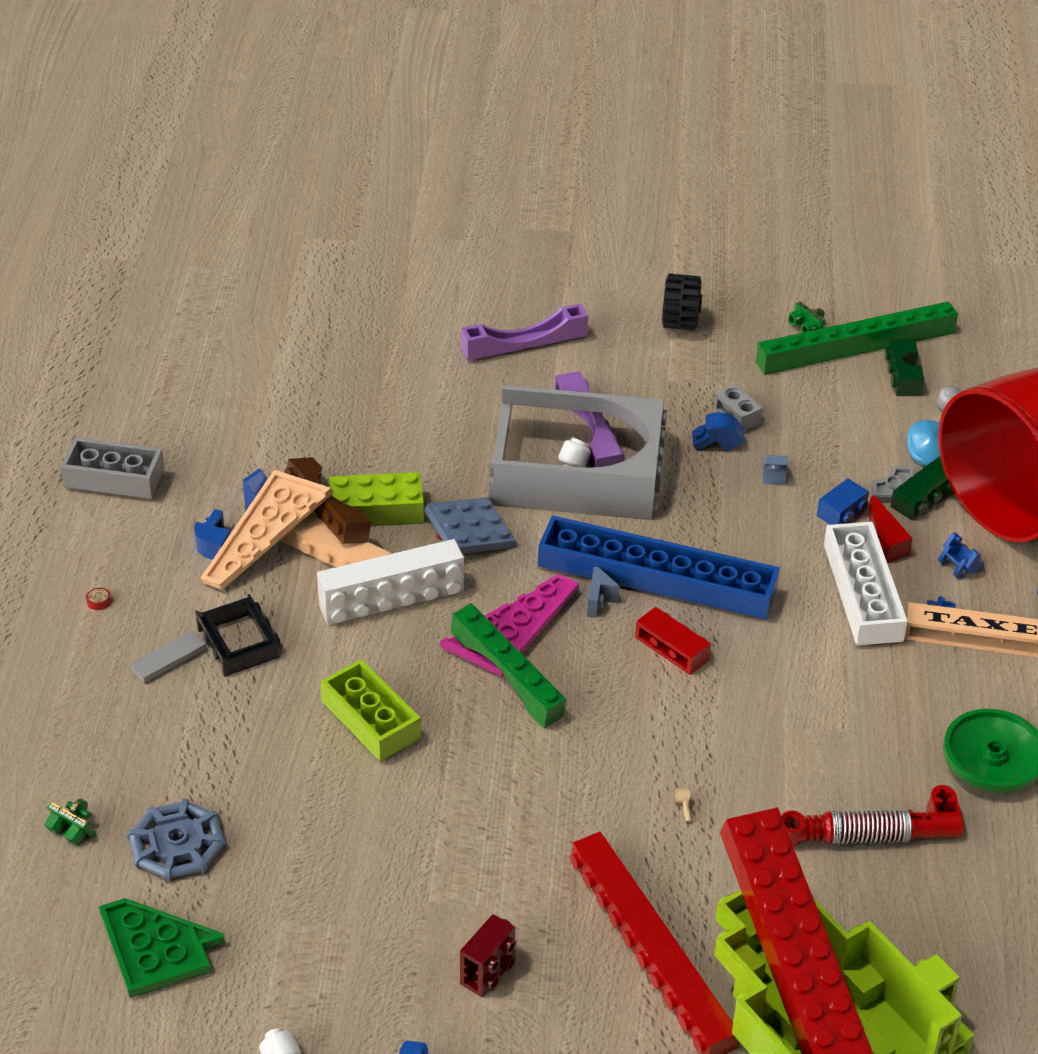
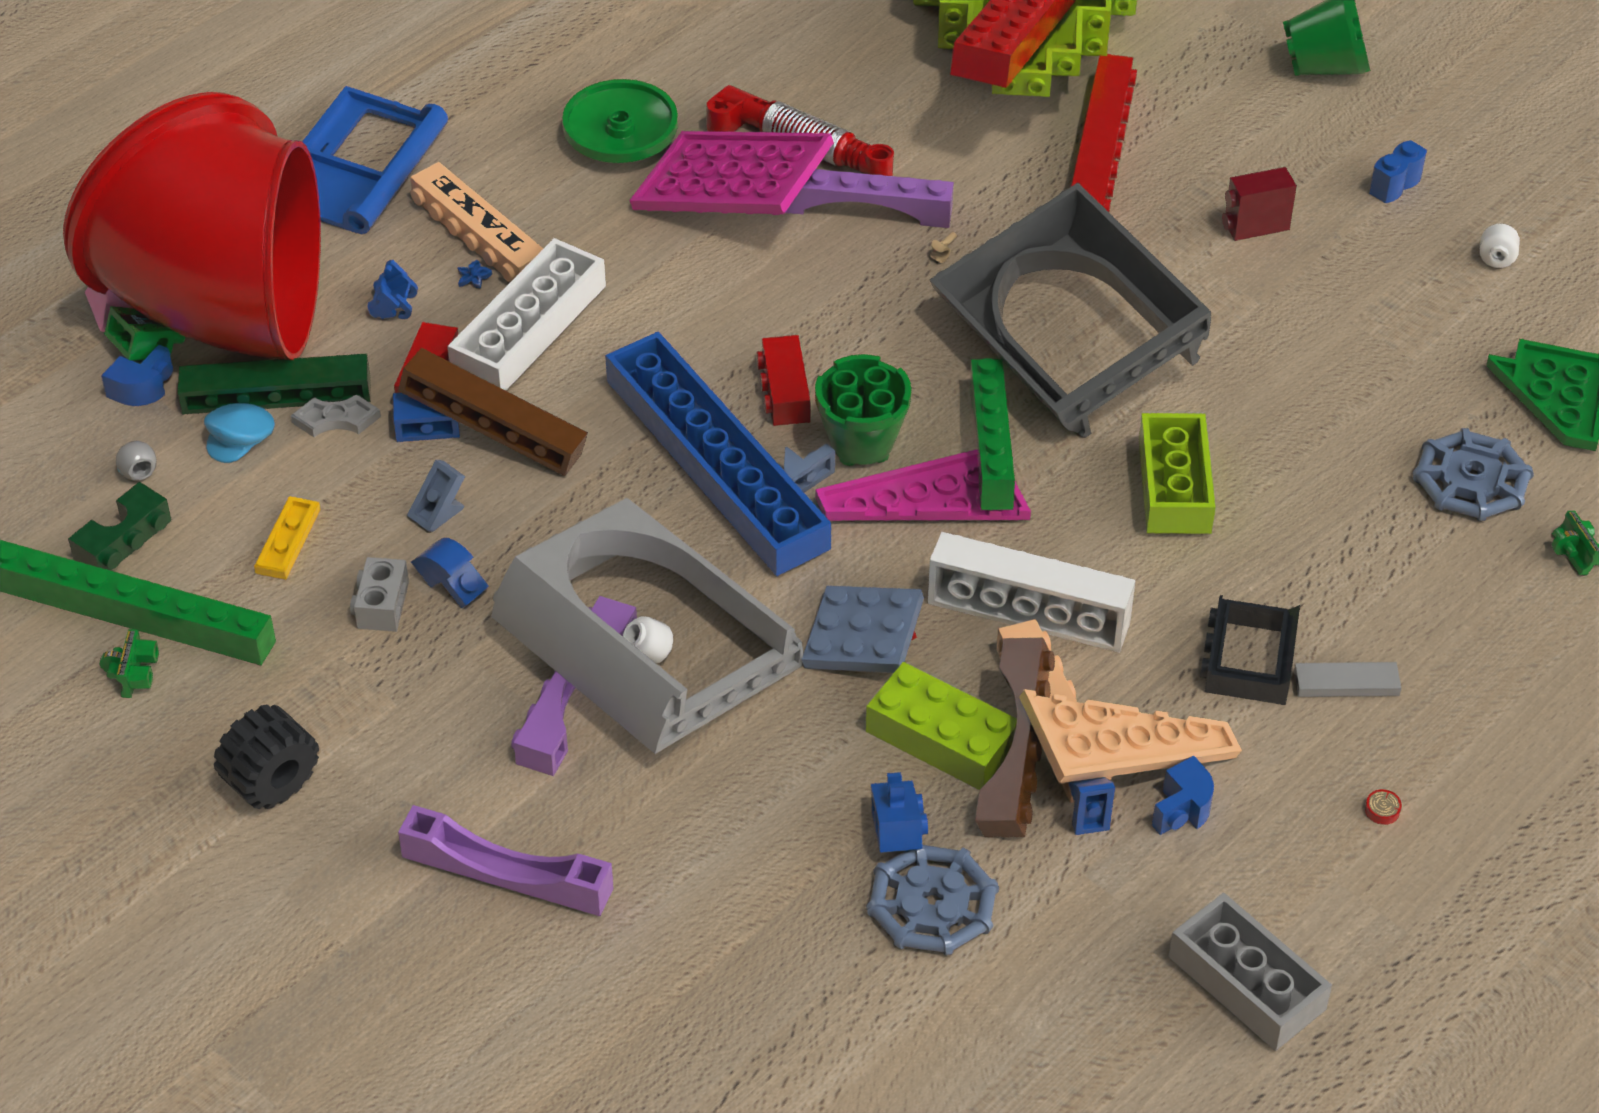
camera: 140 degrees left, 5 degrees up
none -> yellow tile [254,496,321,580]
none -> reddish brown brick [398,348,588,476]
none -> dark pink plate [629,131,834,215]
none -> medium lavender arch [785,169,954,228]
none -> green cone [815,354,912,466]
none -> sand blue plate [866,844,999,956]
none -> blue brick [871,772,928,853]
none -> dark grey panel [930,183,1211,438]

